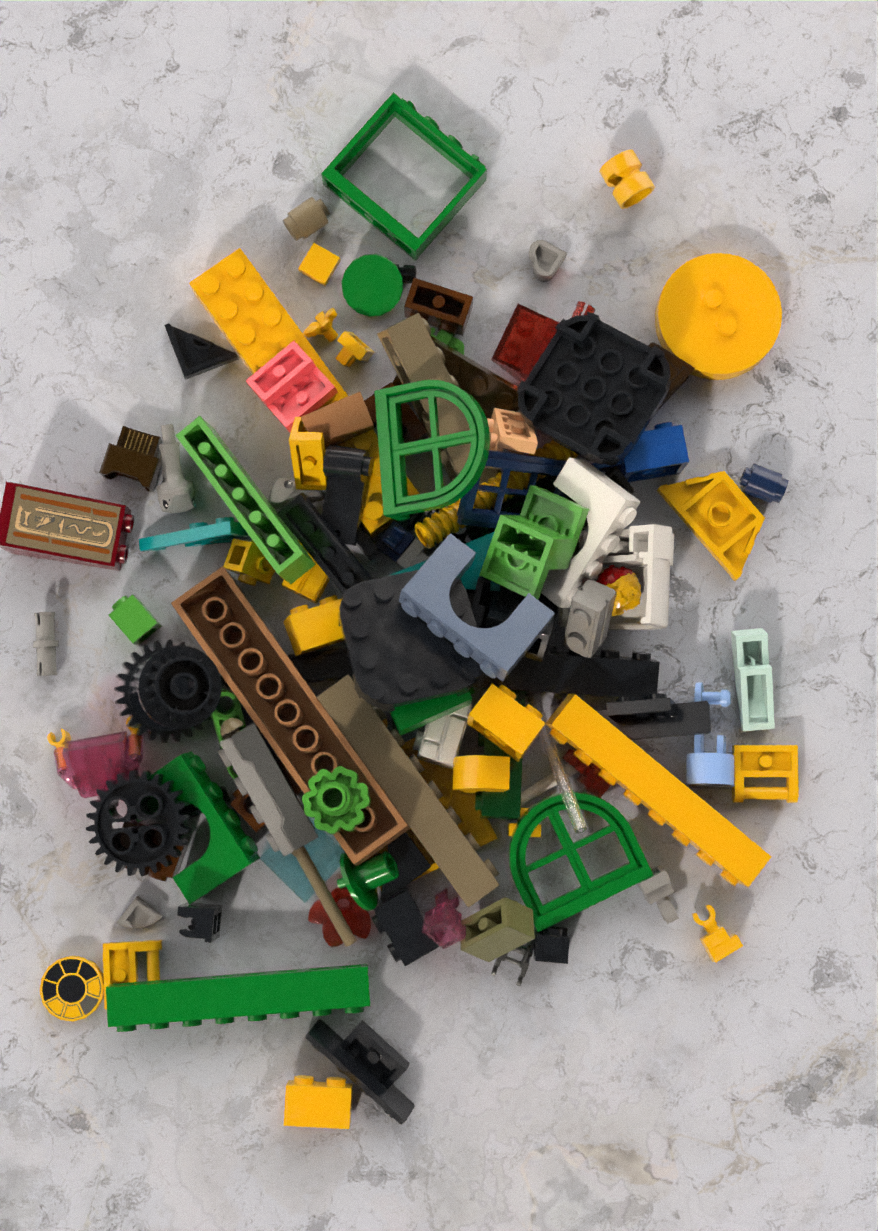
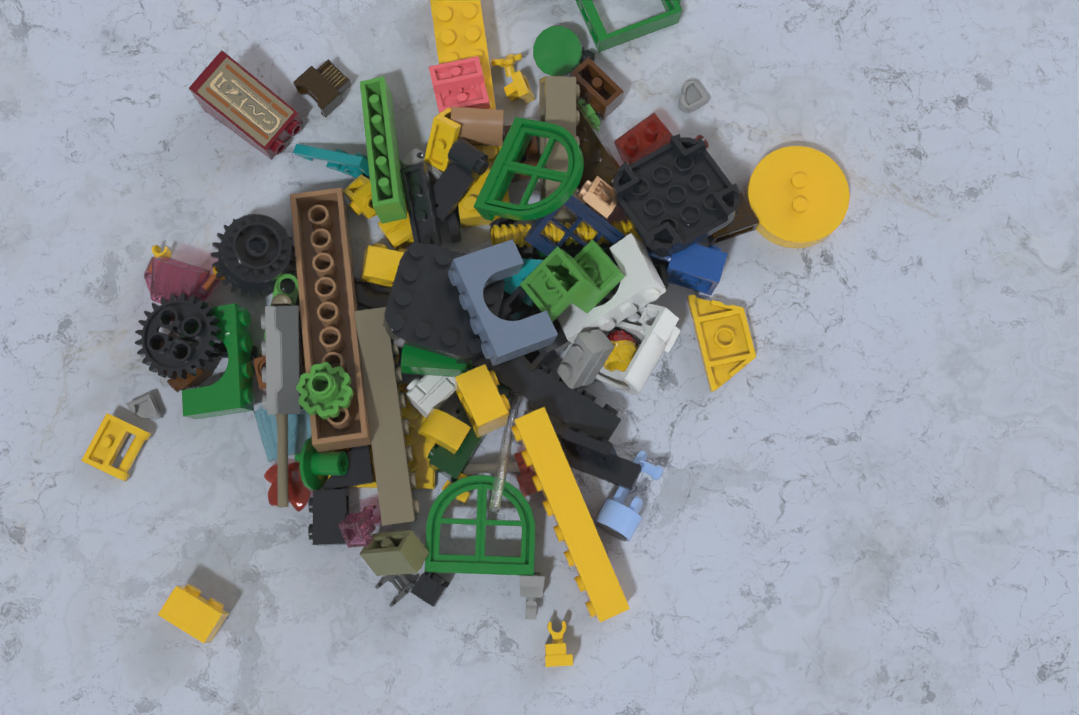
camera: 25 degrees right, 5 degrees down
light grey pin [33,612,59,676] -> none
tile [40,955,104,1022] -> none
green brick [106,964,370,1032] -> none
bright green brick [109,594,162,646] -> none
light grey animal [156,424,196,513] -> none
black tile [164,323,239,379] -> none
black hinge [177,902,222,943] -> none
yellow tile [298,243,341,286] -> none
black bracket [305,1019,415,1125] -> none
dark blue piece [376,521,415,563] -> none
yellow wheel [599,149,655,209] -> none
light aqua slope [731,628,775,731] -> none
yellow plate [732,745,799,803] -> none
dark blue brick [739,463,789,503] -> none

